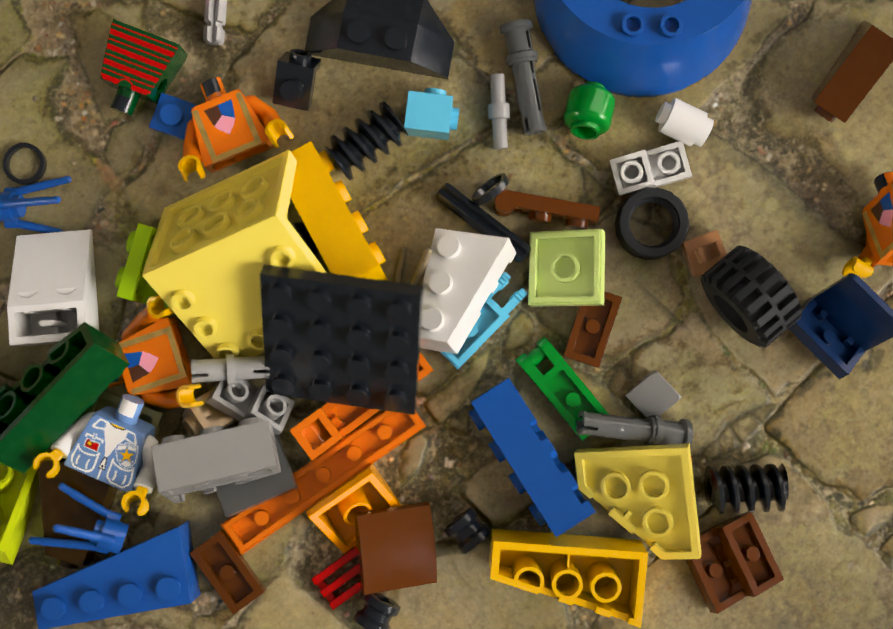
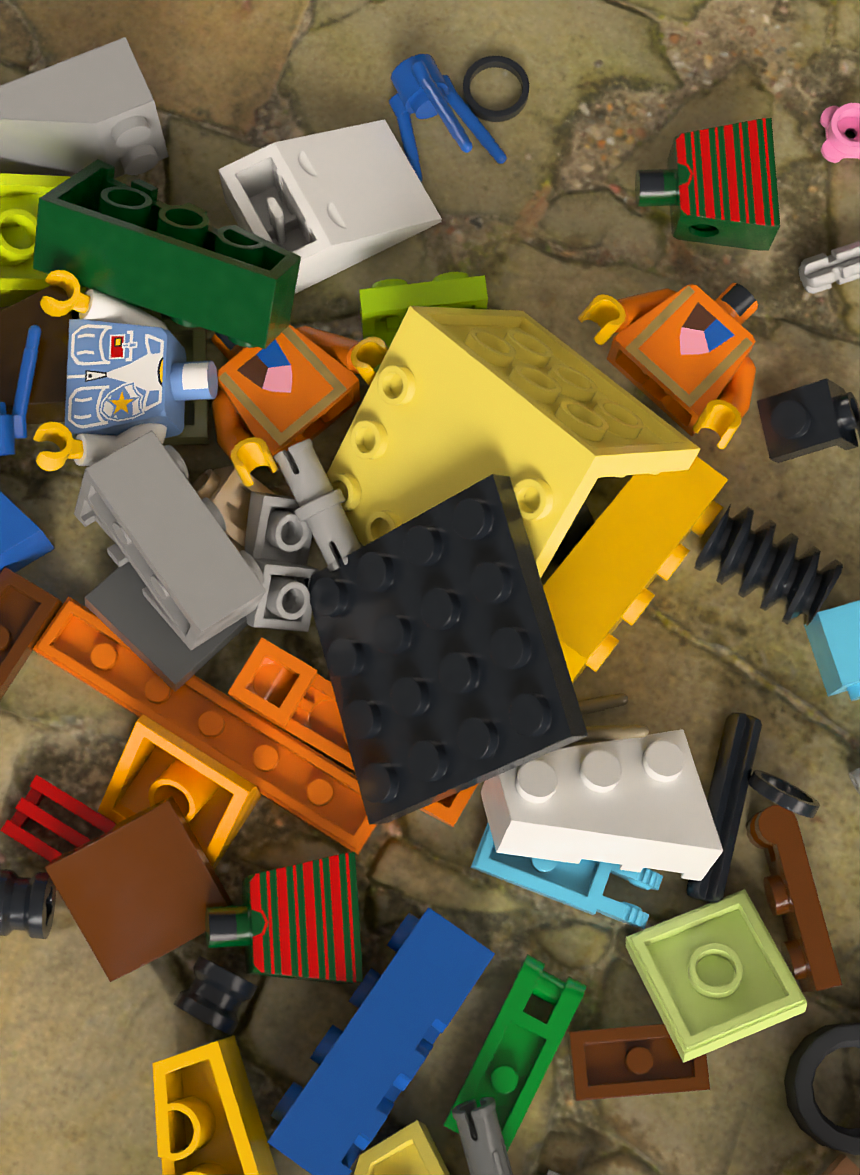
camera: 65 degrees right, 10 degrees down
blue plate [149,93,197,141] -> none
none -> torso [205,852,363,984]

